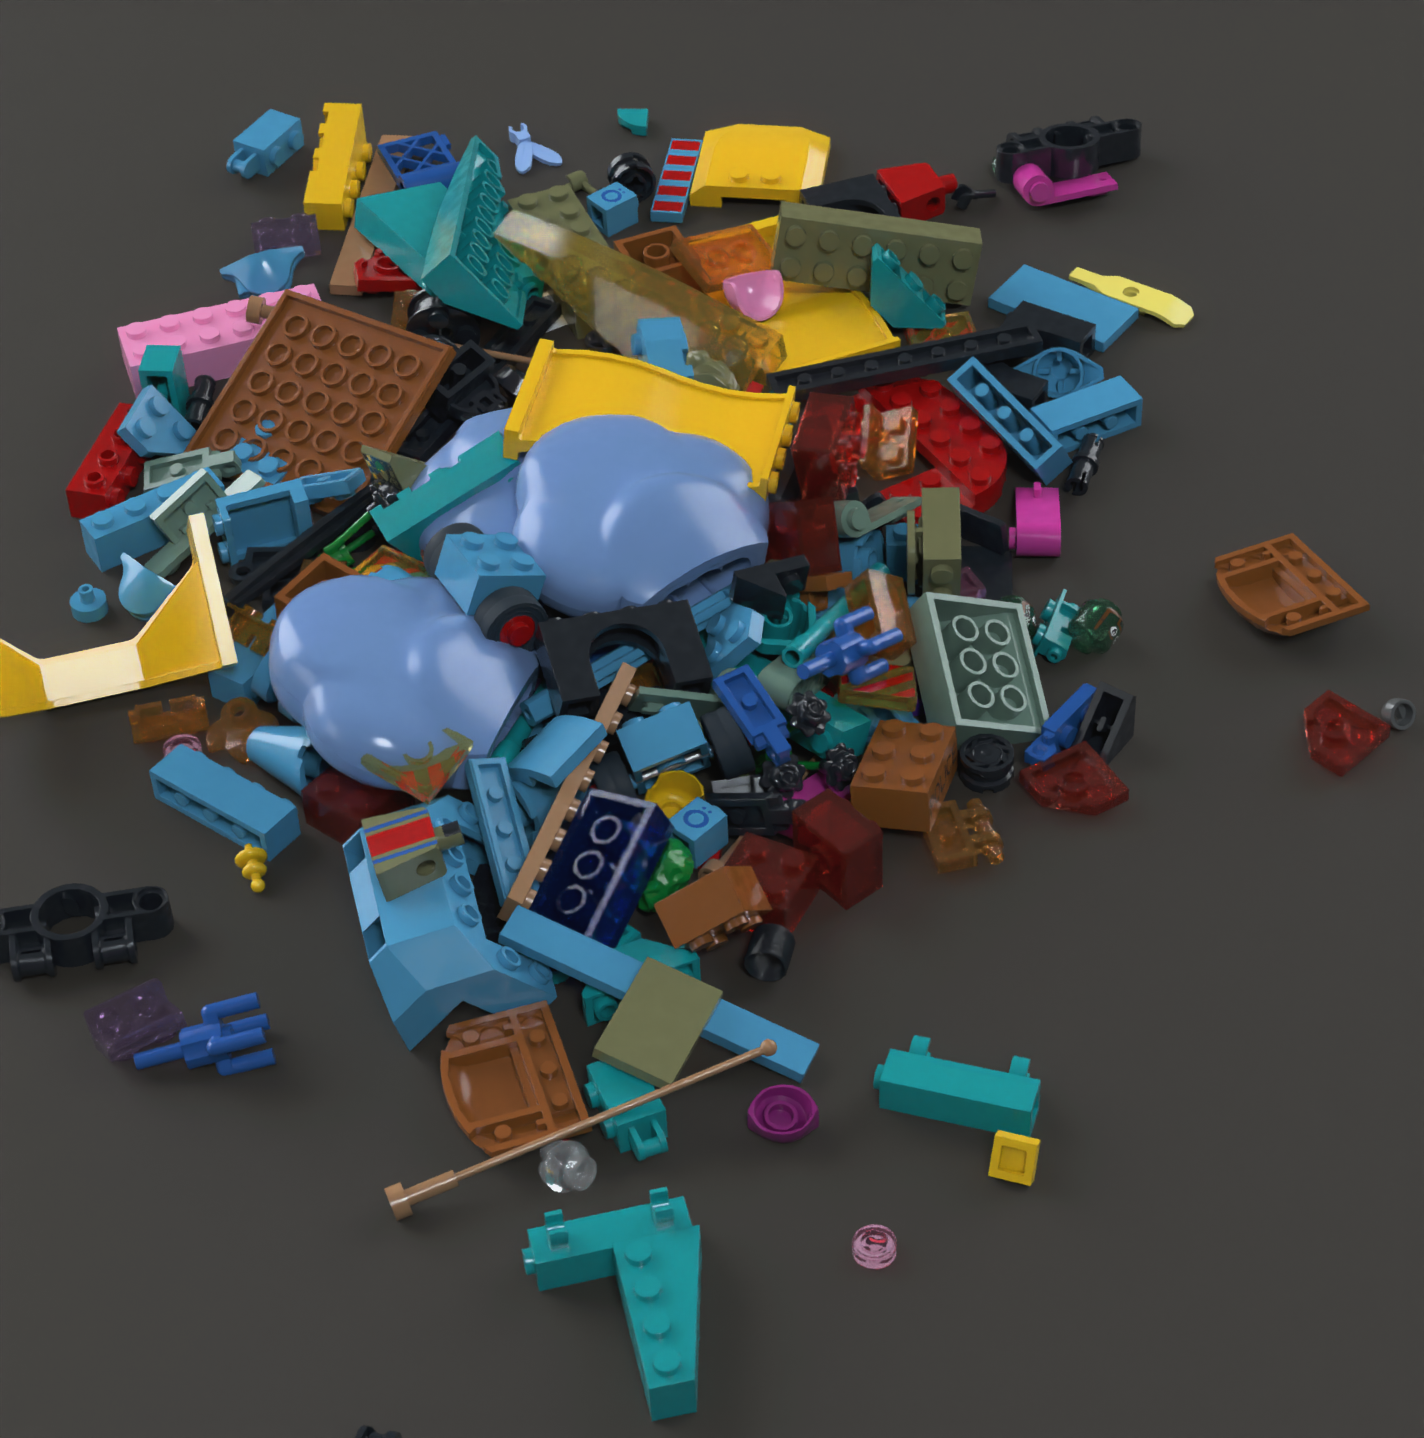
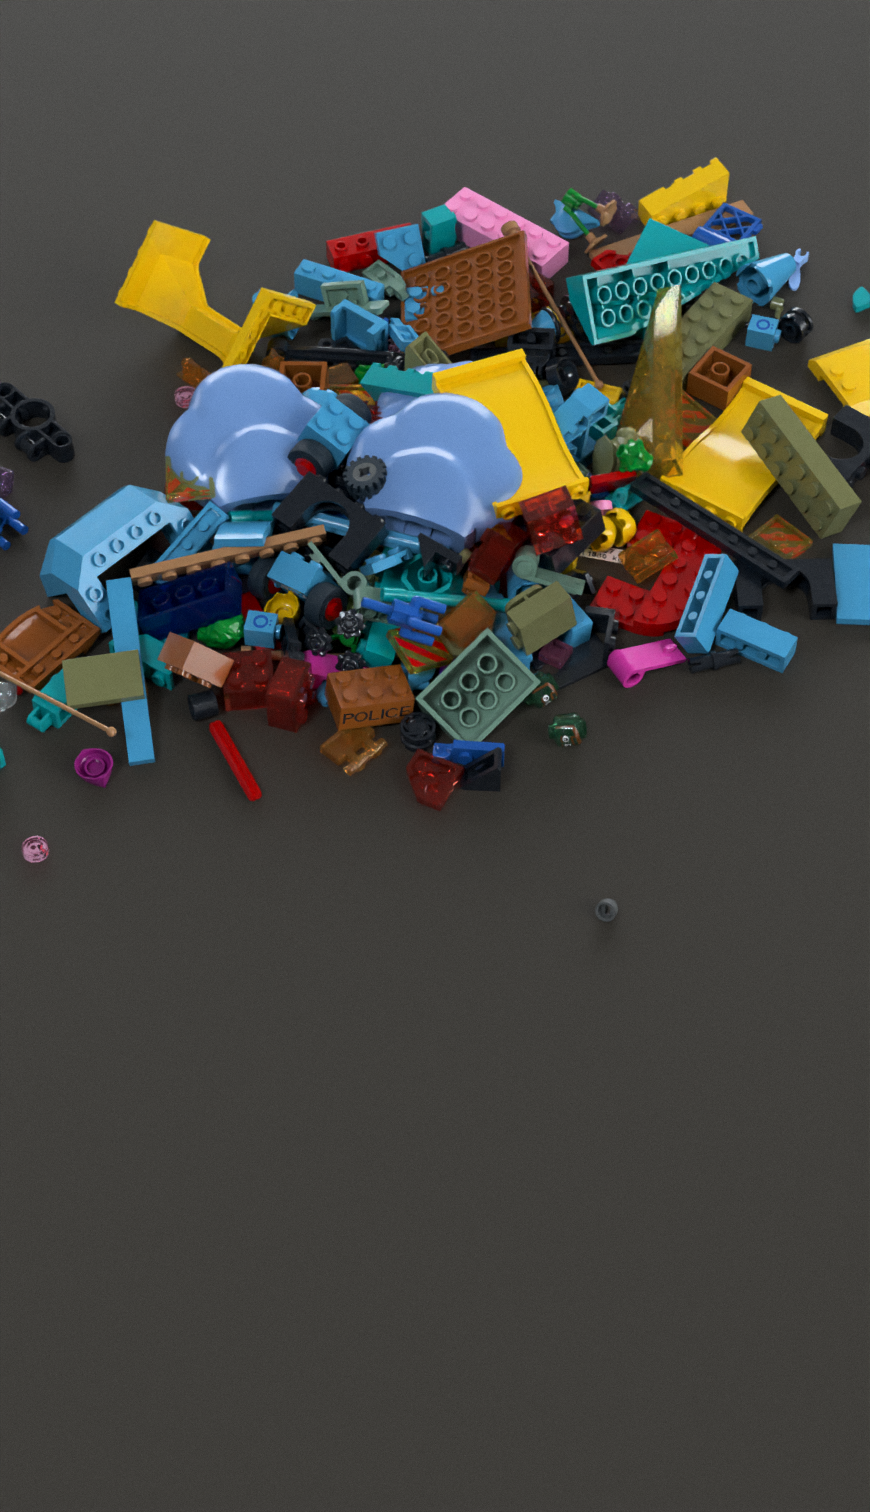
camera: 55 degrees right, 10 degrees up
dark azure brick [149,744,301,862] -> none
dark azure brick [226,109,304,179] -> none
yellow hair [234,843,268,893] -> none
olive torso [361,807,465,902] -> none
tile [650,138,703,223] -> none
clear orange tile [670,224,773,294] -> none
blue hinge [712,664,792,767] -> none
bright pink helmet [723,270,784,321] -> none
teal slope [870,243,946,329] -> none
teal brick [873,1035,1041,1137] -> none
yellow tile [988,1130,1041,1186] -> none
dark azure hat [1013,347,1104,398] -> none
teal hinge [1030,589,1081,663] -> none
dark orange slope [1215,533,1370,636] -> none
clear red plate [1303,689,1391,777] -> none
none -> red axle [209,720,262,802]
none -> black wheel [343,455,387,502]
none -> plant [561,188,617,254]
none -> green rock [616,438,653,472]
none -> dark azure cone [736,253,796,306]

